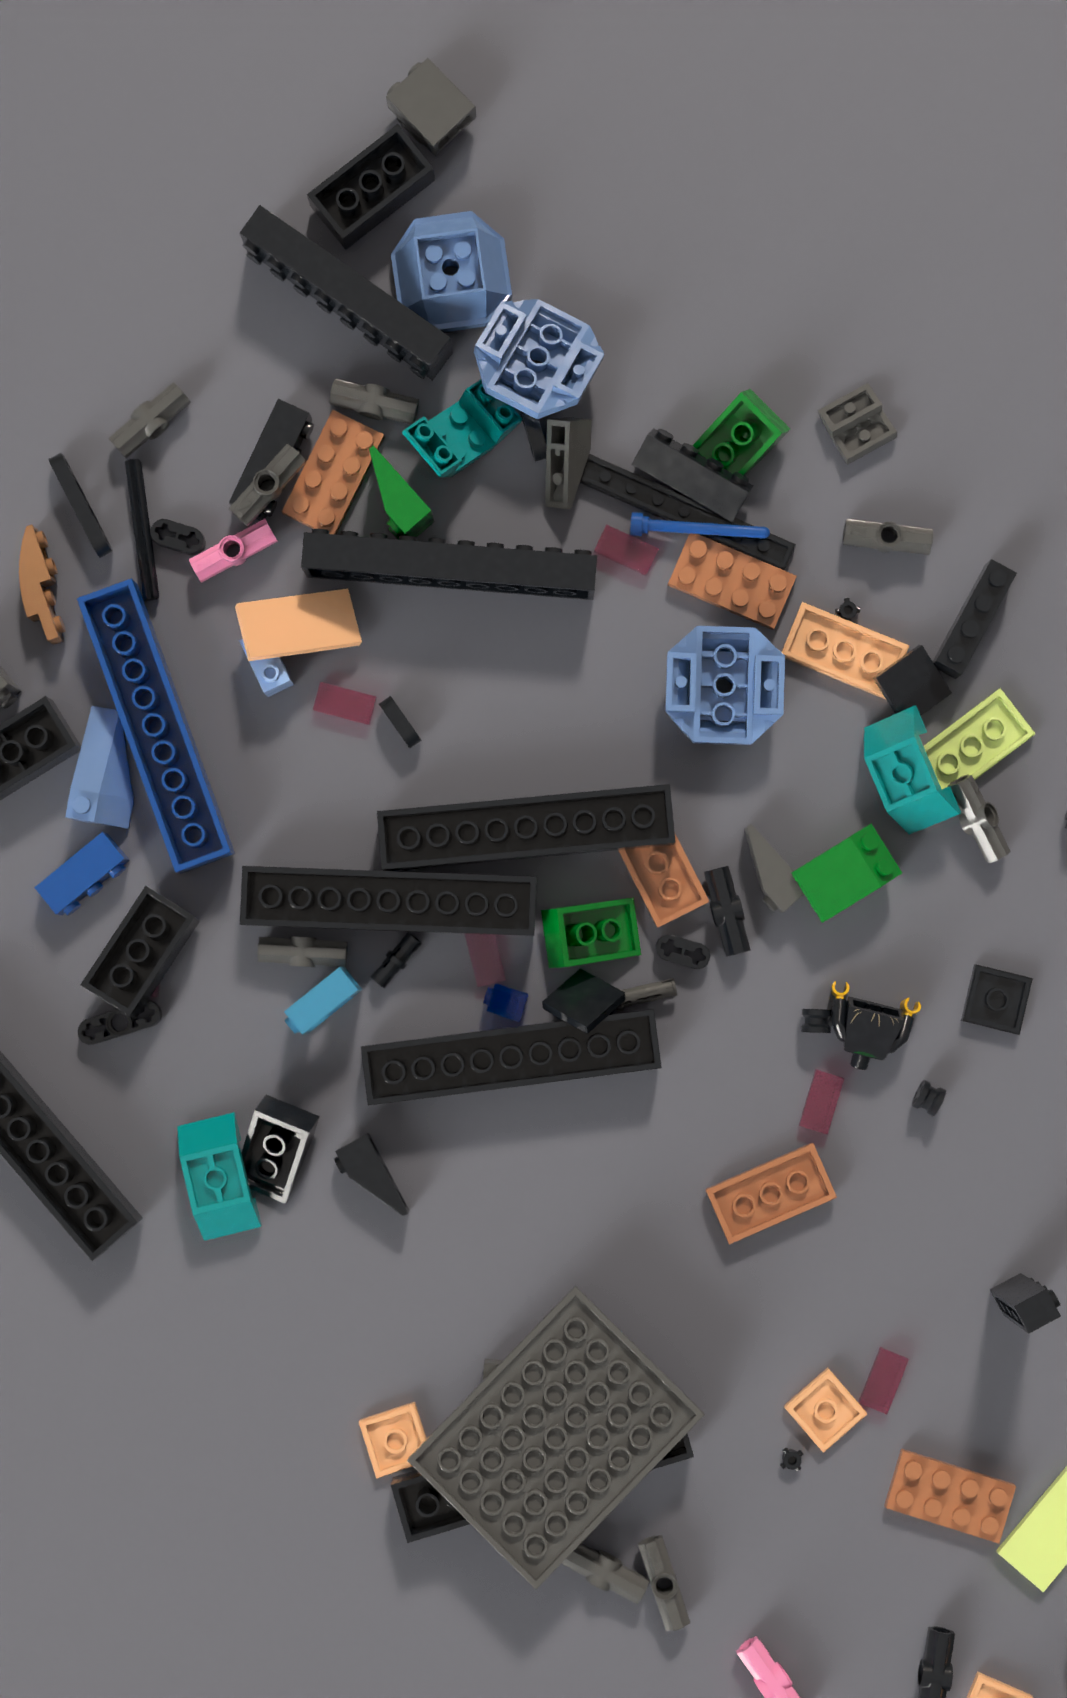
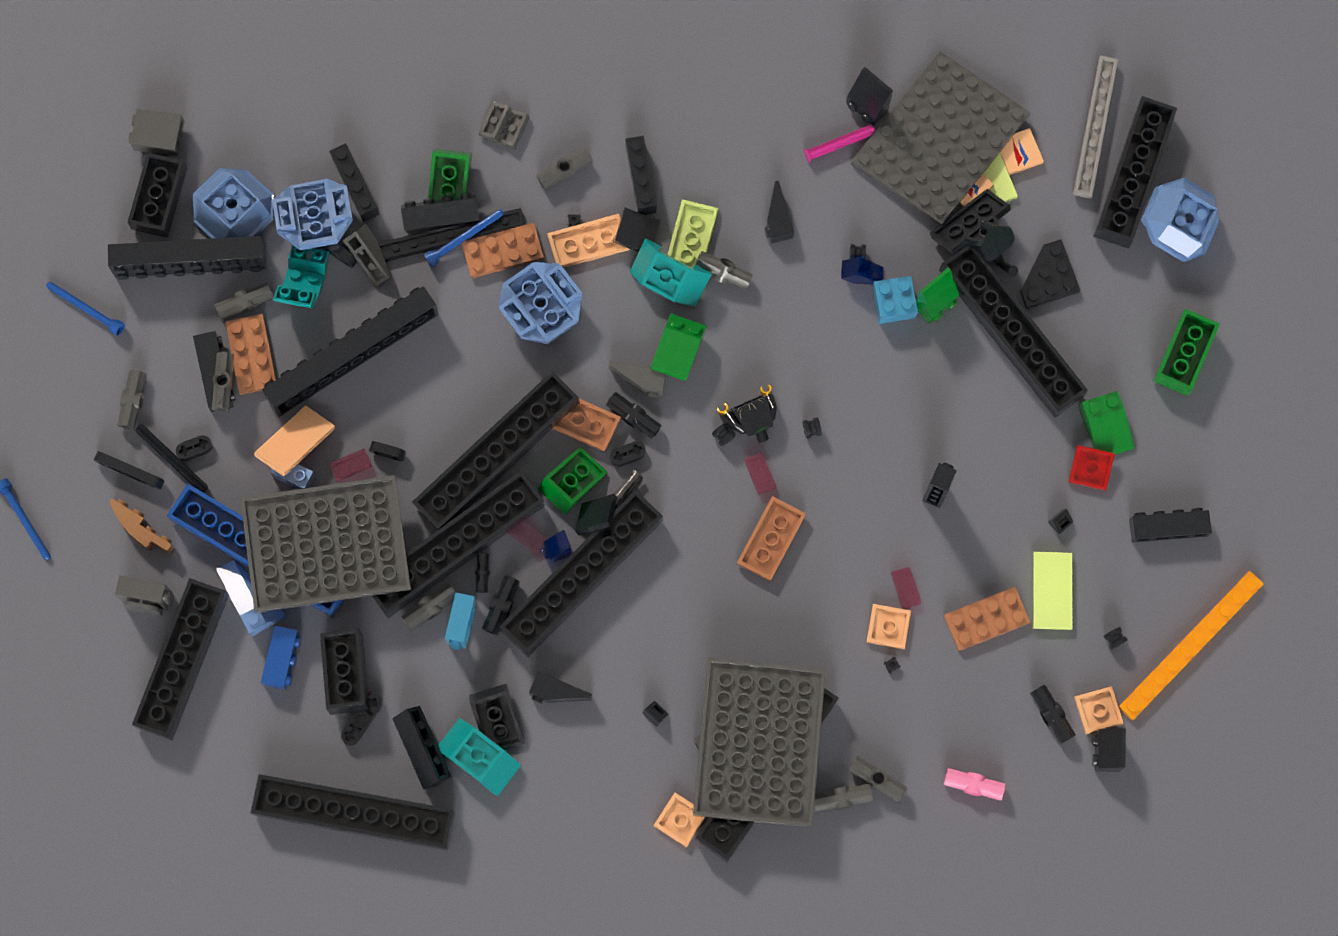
camera: 45 degrees left, 10 degrees down
bright pink piece [189,519,278,583] -> none
green slope [369,445,434,540] -> none
clear pink tile [594,524,659,576] -> none
black tile [961,964,1033,1035] -> none
none -> blue piece [46,282,125,336]
none -> dark grey plate [240,475,411,613]
none -> black brick [329,143,380,222]
none -> black brick [392,706,451,790]
none -> black piece [482,575,520,635]
none -> black slope [643,701,668,727]

